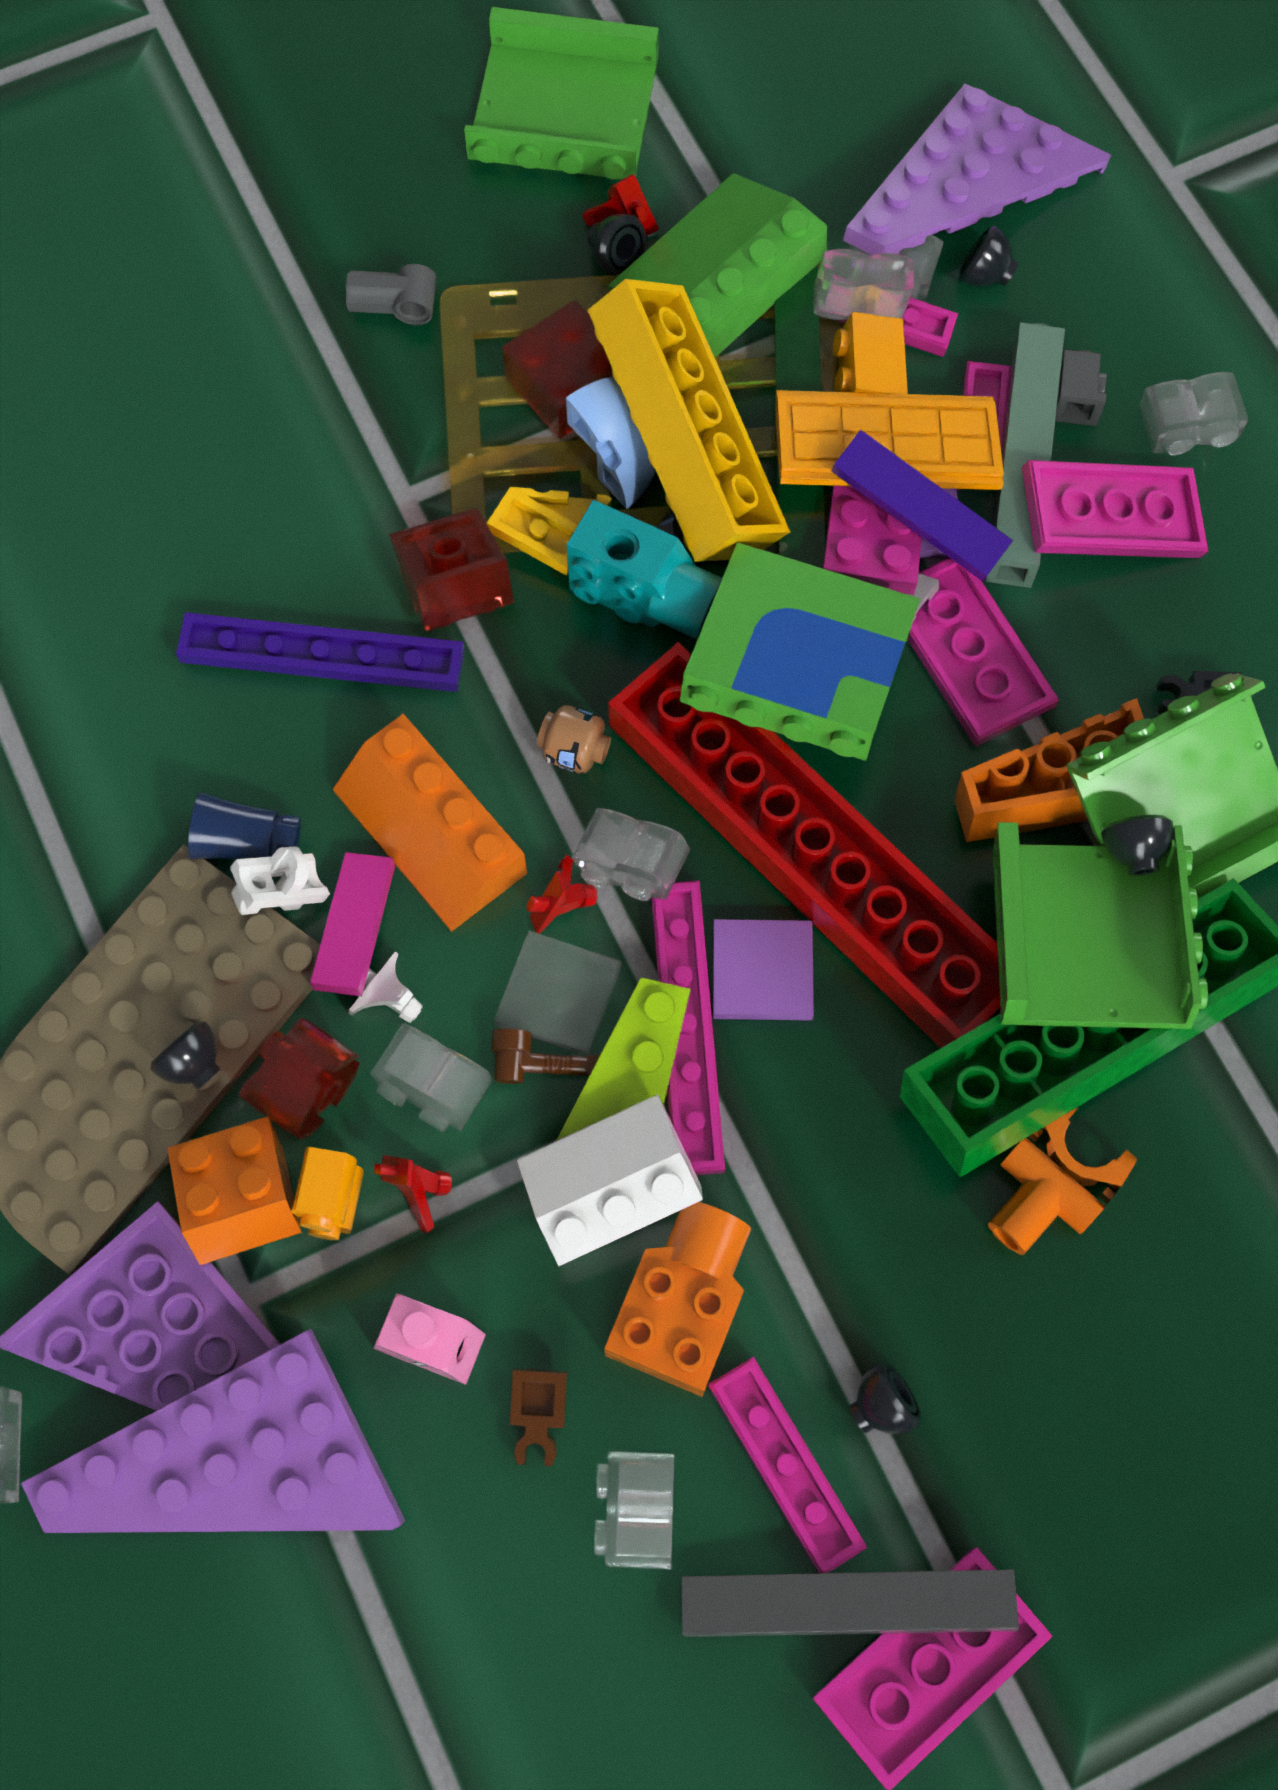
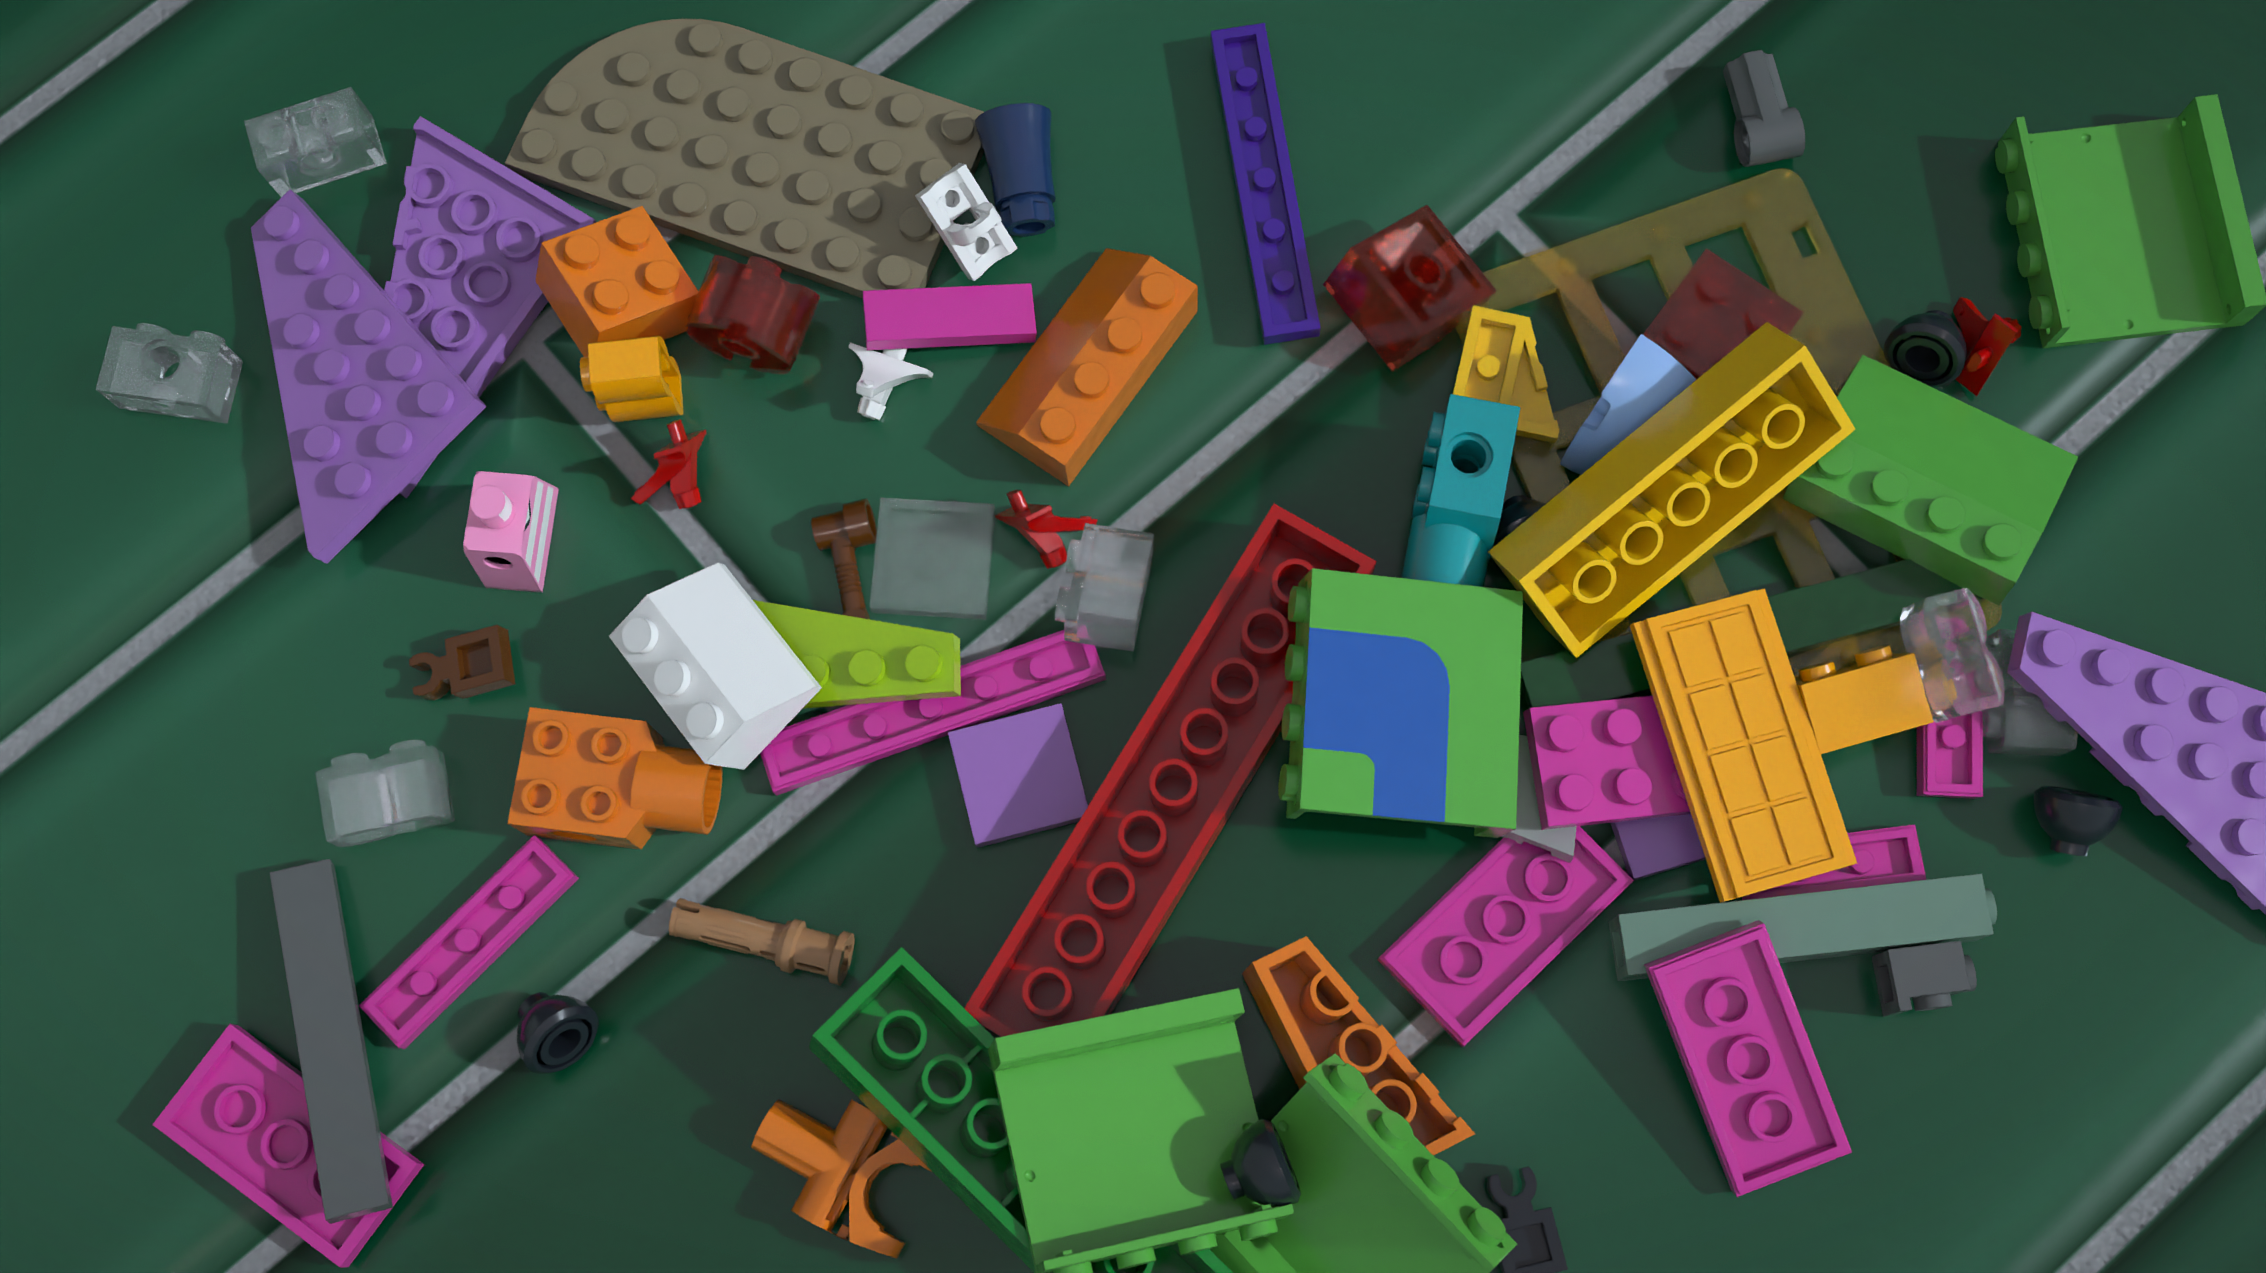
camera: 80 degrees right, 5 degrees up
black brick [150,1021,221,1090] -> none
clear brick [370,1022,492,1132] -> none
medium nougat head [537,705,611,774] -> none
dark purple tile [831,430,1013,582] -> none
clear brick [1139,372,1249,455] -> none
none -> clear brick [95,323,243,424]
none -> medium nougat pin [669,898,855,986]

